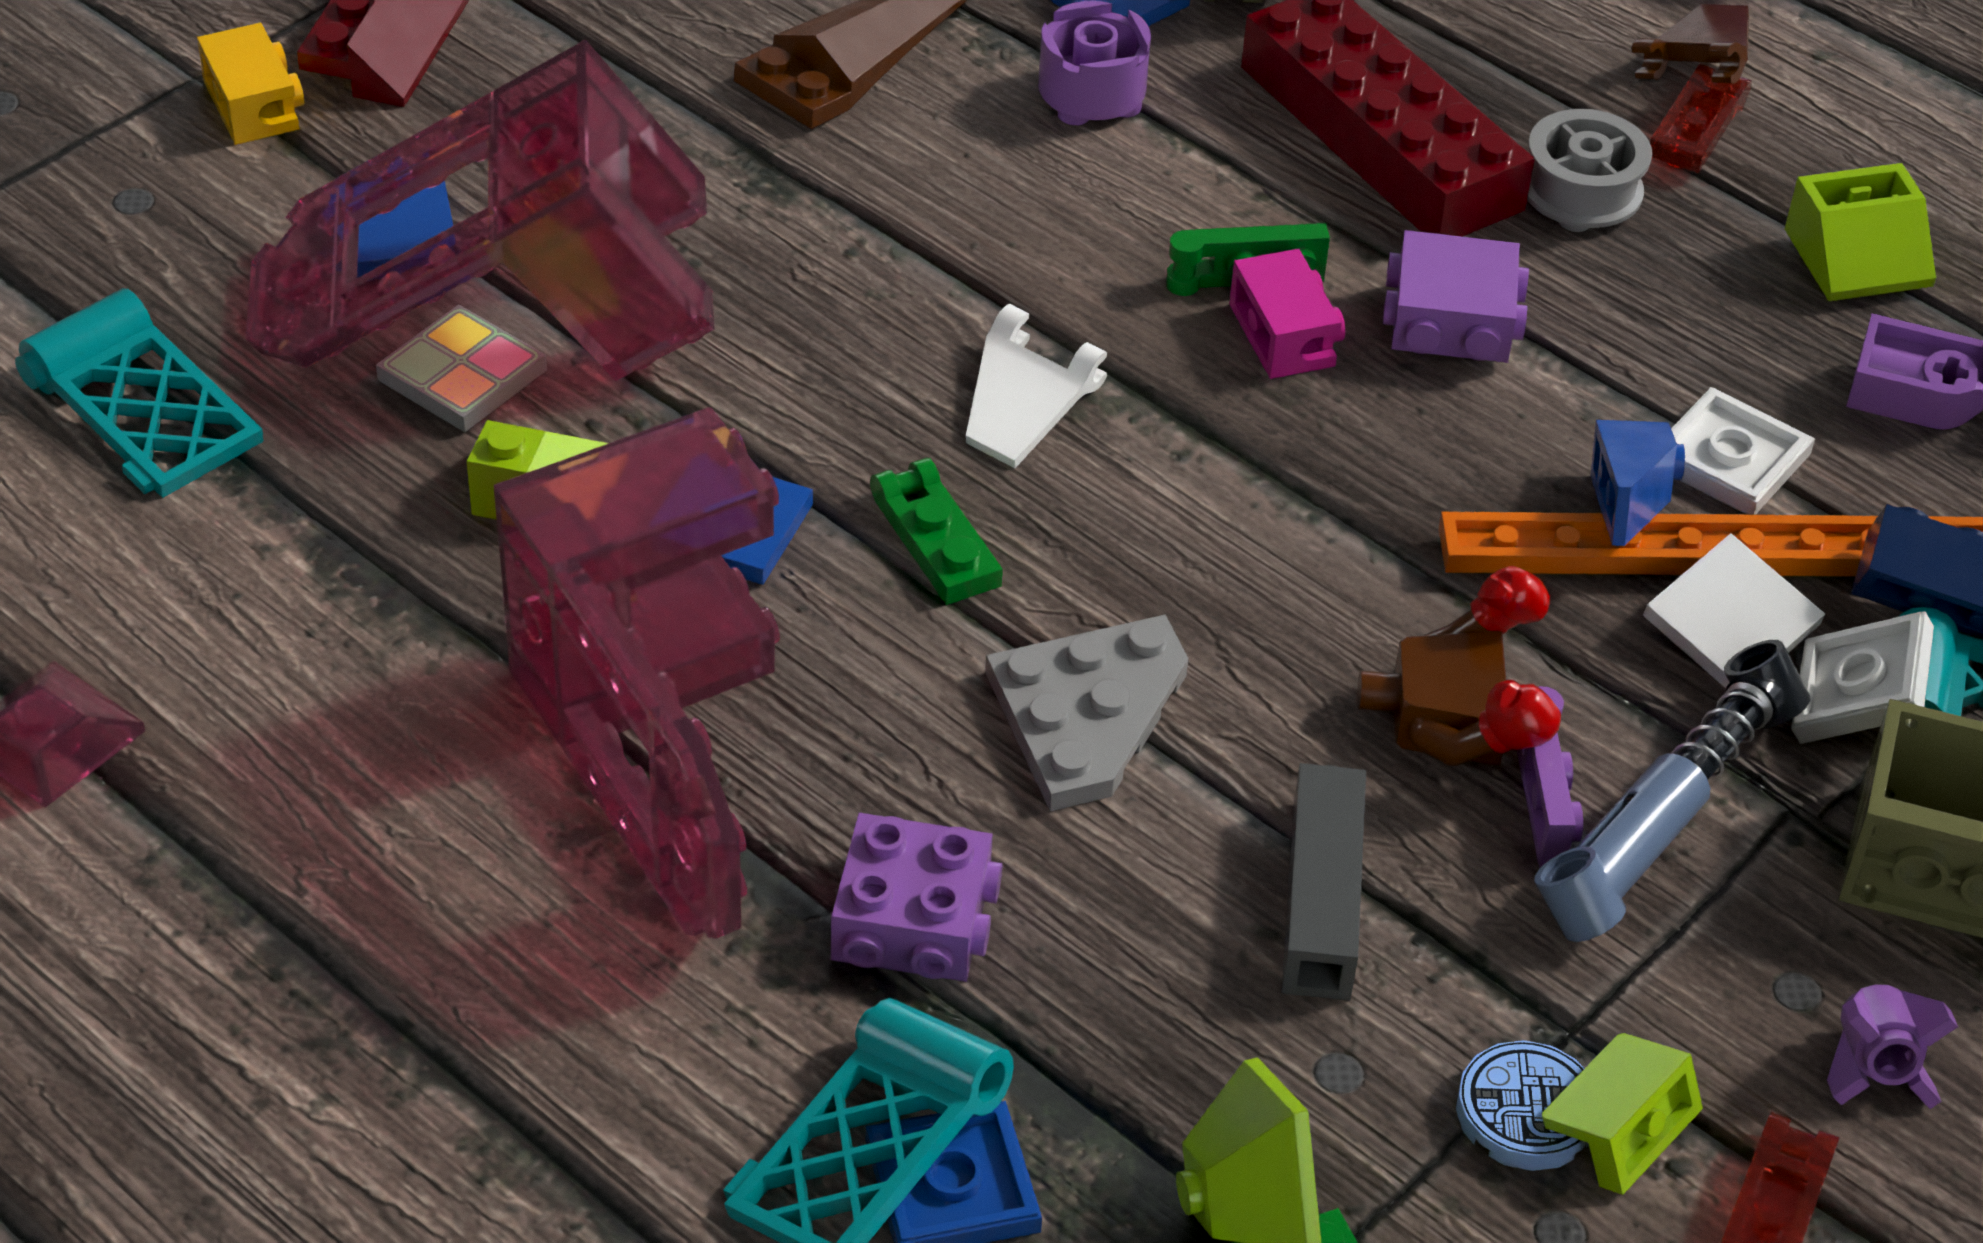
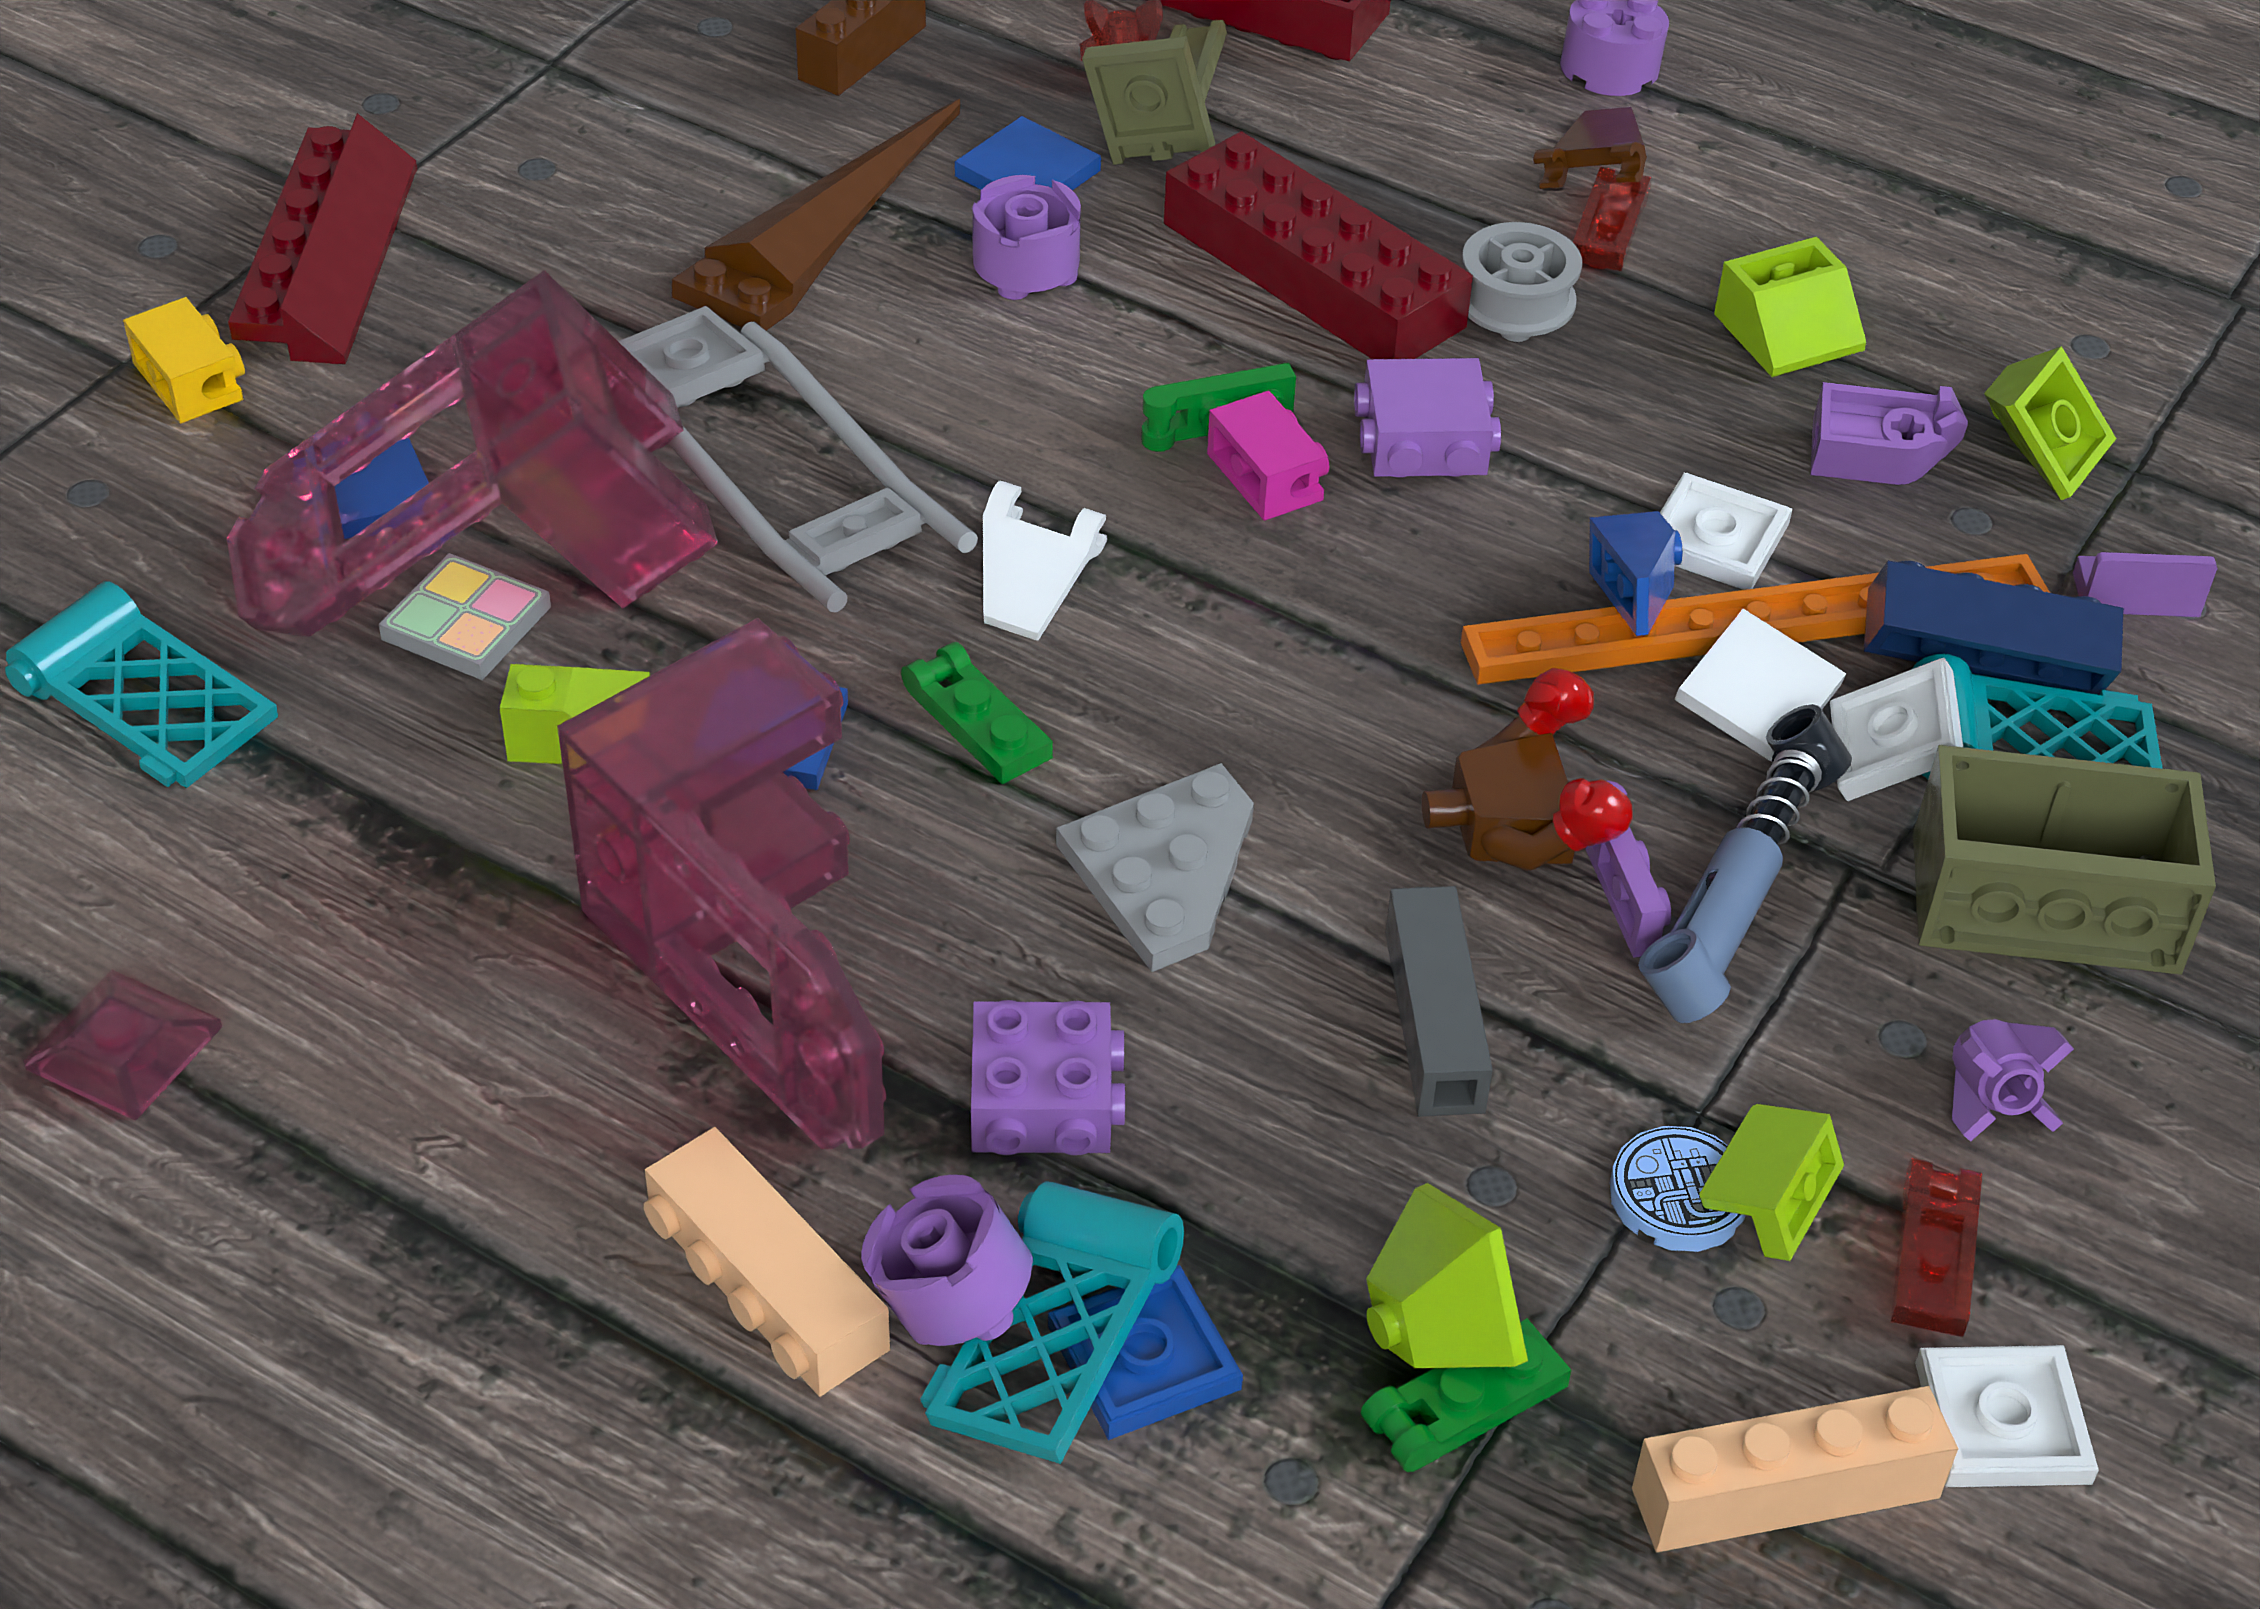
camera: 10 degrees left, 0 degrees up
none -> light grey plate [610,306,978,612]
none -> light nougat brick [644,1127,890,1397]
none -> medium lavender brick [861,1175,1033,1346]

